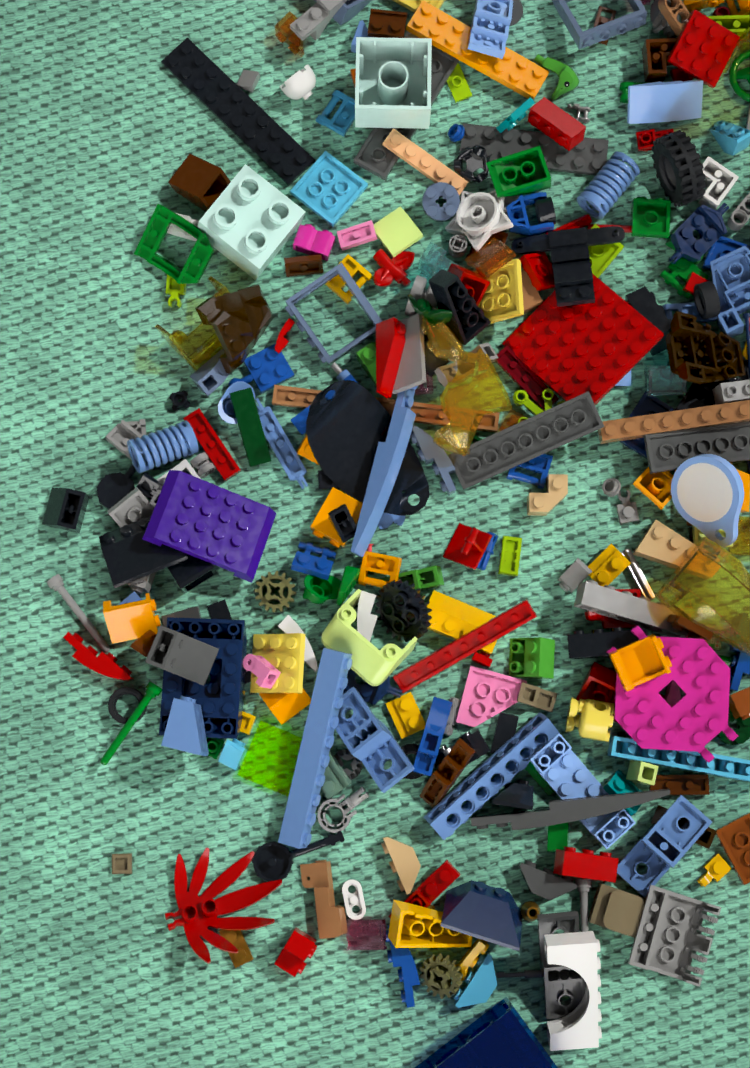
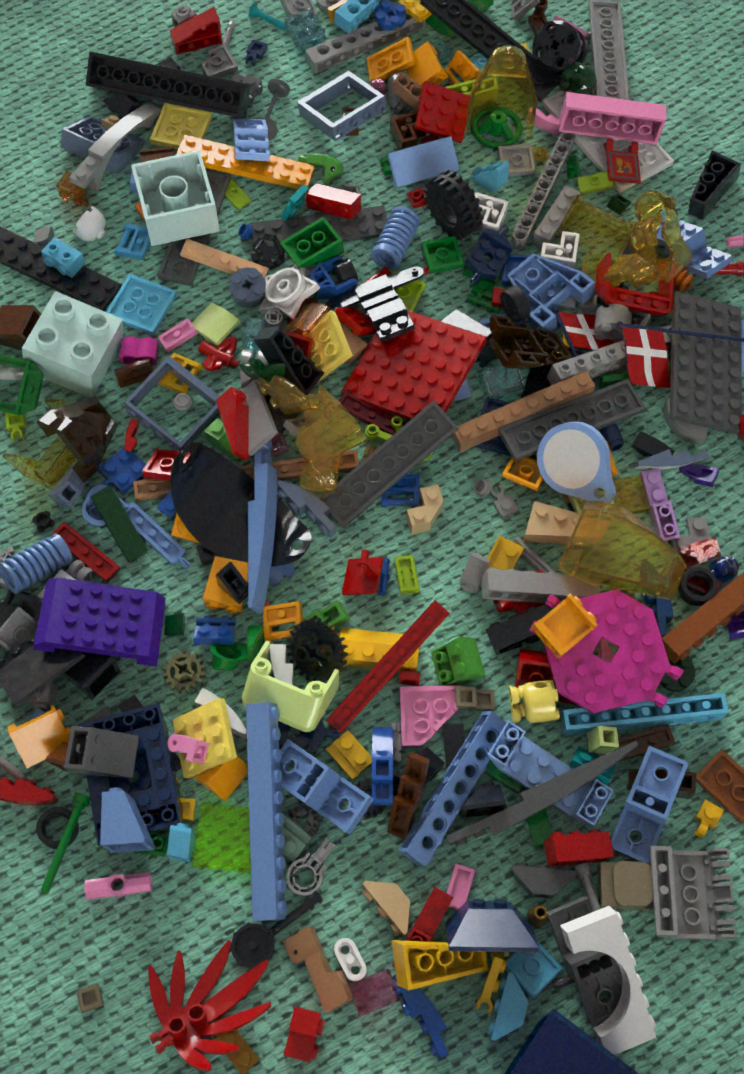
camera: 15 degrees left, 15 degrees down
olive gear [419,953,463,999] -> none
reddish brown plate [667,614,714,640] -> none
none -> medium azure brick [41,237,85,278]
none -> bright pink piece [84,872,152,900]
none -> red plate [142,449,192,481]
none -> dark green slope [164,613,185,635]
none -> white plate [173,393,192,411]
none -> bright pink tile [447,863,476,910]
none -> medium azure plate [505,941,563,1000]

